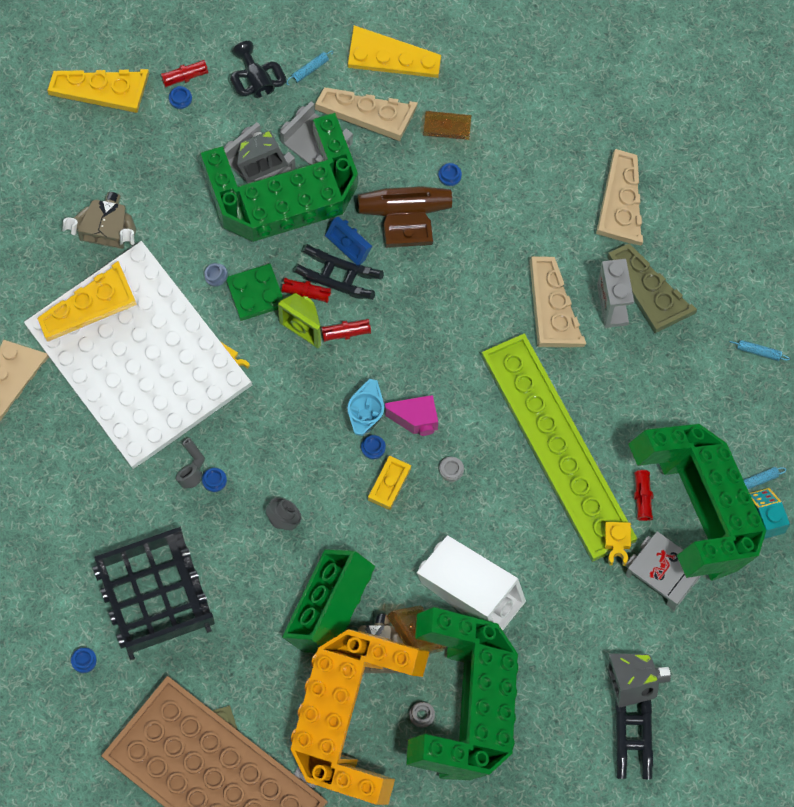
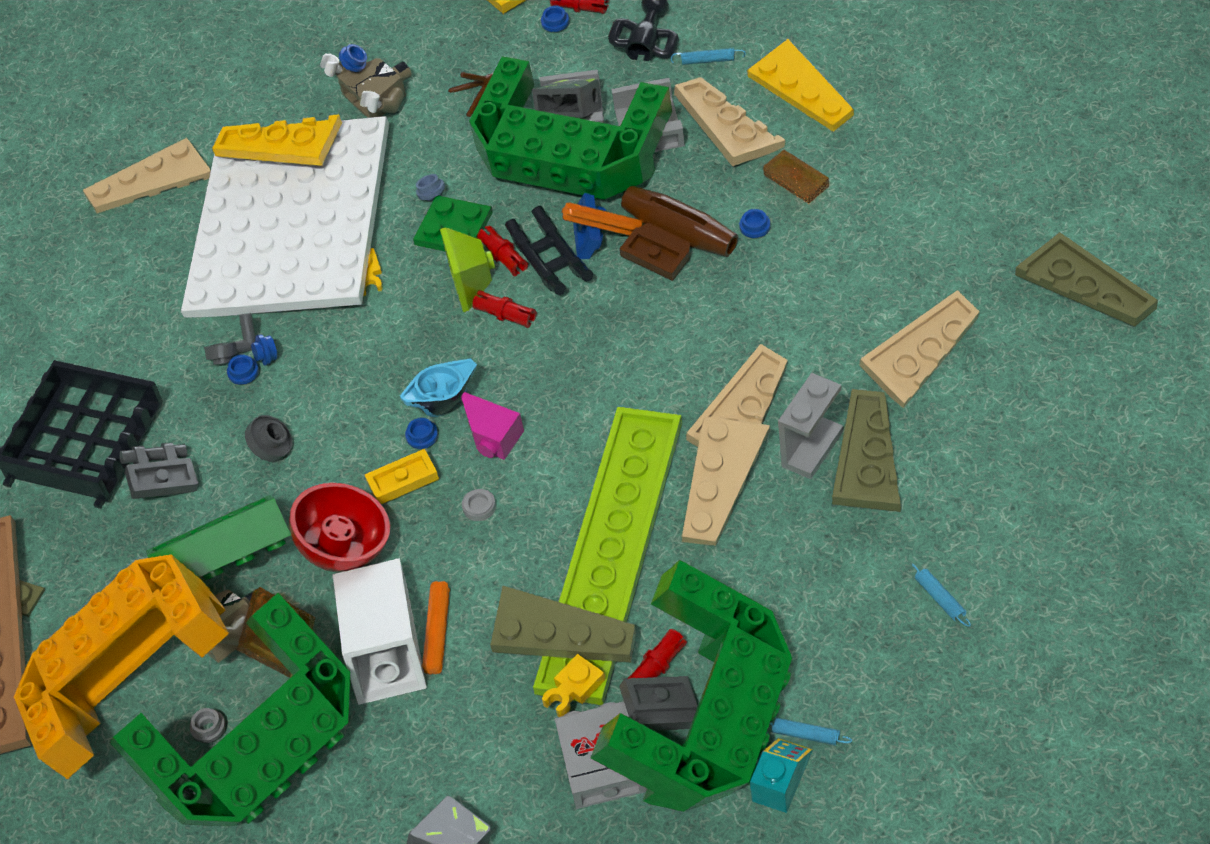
camera: 50 degrees right, 15 degrees down
none -> dark grey plate [120,442,198,499]
none -> blue plate [251,334,277,366]
none -> red piece [289,483,390,572]
none -> blue plate [339,44,367,72]
none -> orange axle [422,581,450,675]
none -> reddish brown plant [448,72,494,117]
none -> olive wing [490,586,636,663]
none -> orange axle [561,202,642,236]
none -> dark grey plate [619,676,698,731]
none -> tan wing [682,416,770,546]
none -> olive wing [1015,232,1158,326]

